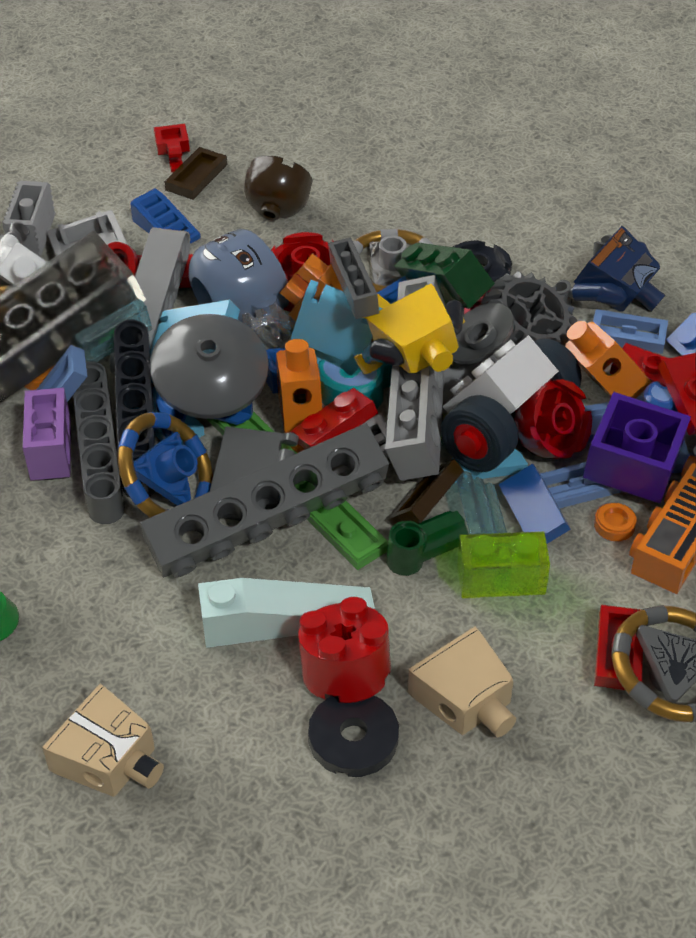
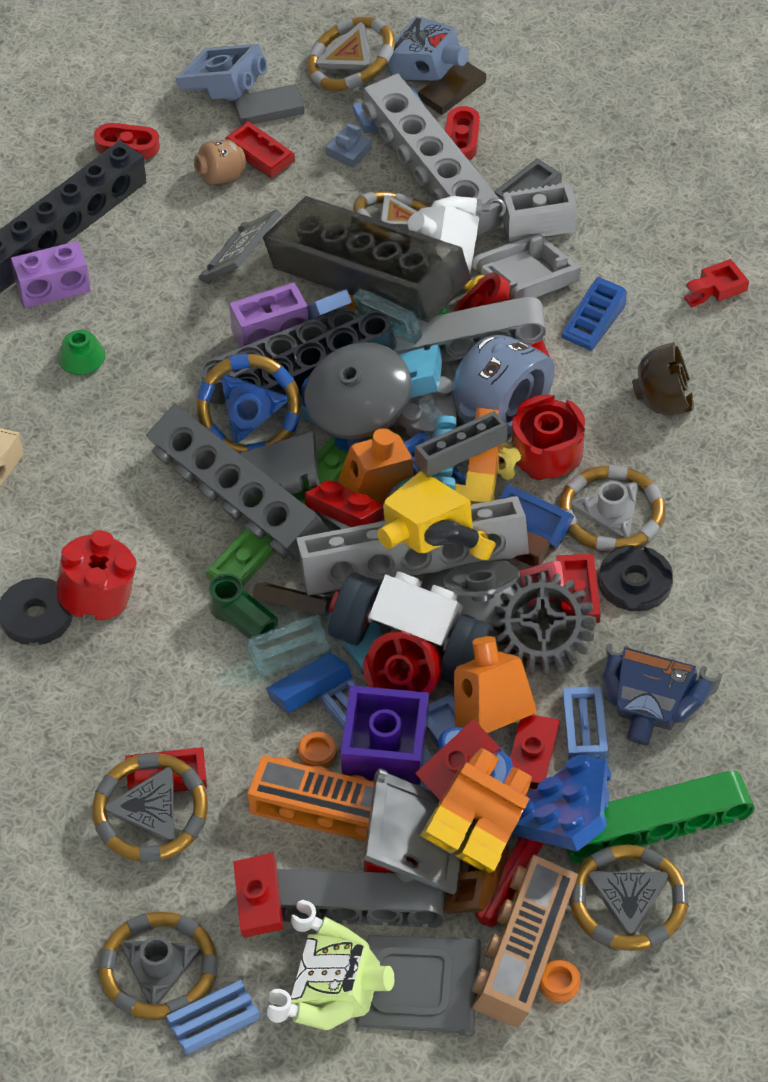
camera: 75 degrees right, 5 degrees up
dark brown tile [164,147,228,200] -> none
light aqua slope [198,578,375,648] -> none
dark green brick [394,243,495,309] -> none
tan torso [408,626,516,737] -> none
clear neon green brick [457,531,550,598] -> none

